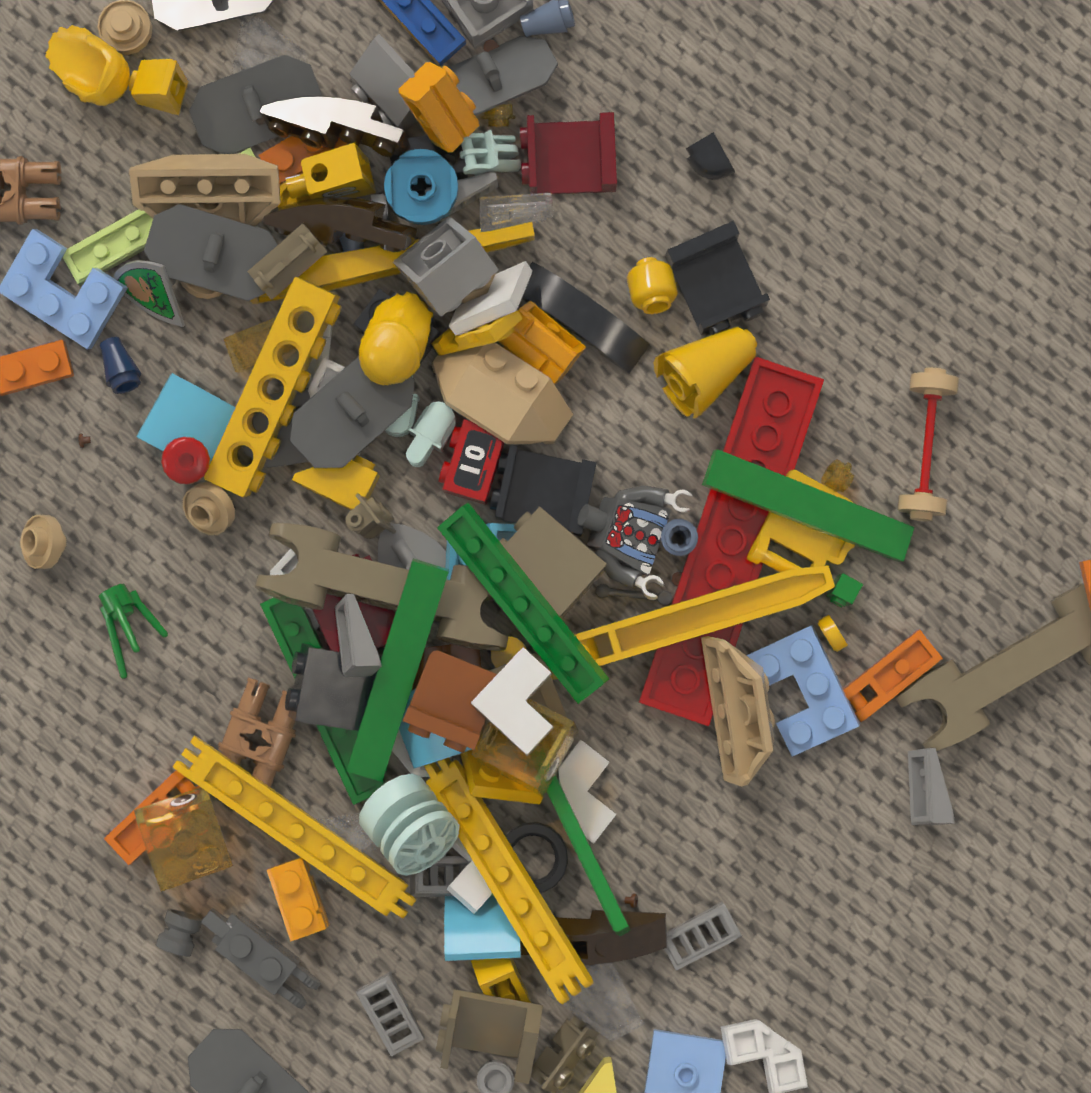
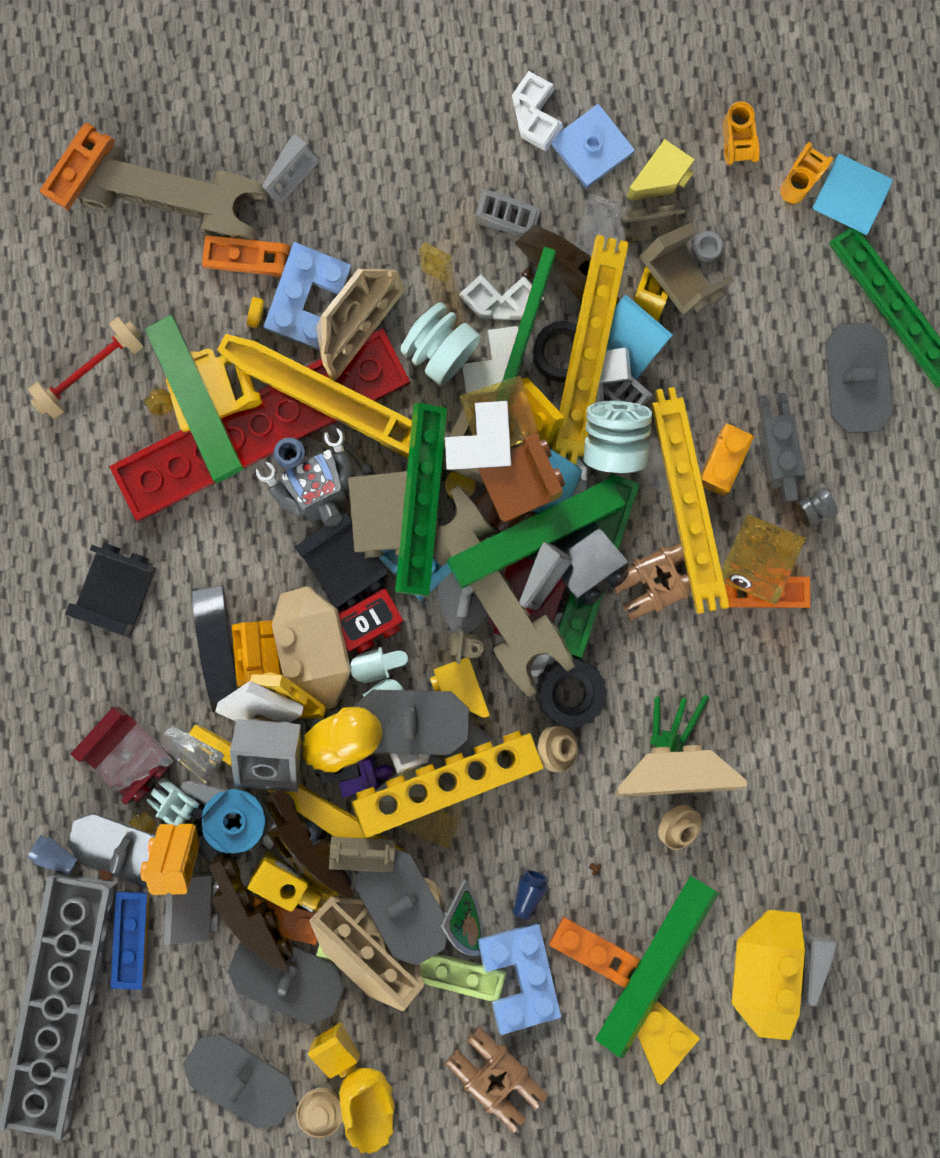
camera: 135 degrees left, 0 degrees up
medium azure slope [136,373,235,465] -> none
red head [161,436,210,485] -> none
light grey slope [356,972,424,1056] -> none
yellow head [627,257,678,314] -> none
yellow cone [653,327,757,419] -> none
black piece [686,132,735,180] -> none
green piece [826,573,863,608] -> none
none -> clear wing [96,723,173,792]
none -> dark purple piece [339,756,393,798]
none -> light aqua wheel [400,302,481,386]
none -> clear yellow tile [419,241,452,283]
none -> white tile [459,275,544,320]
none -> black tyre [535,658,607,728]
none -> tan wedge [615,745,747,797]

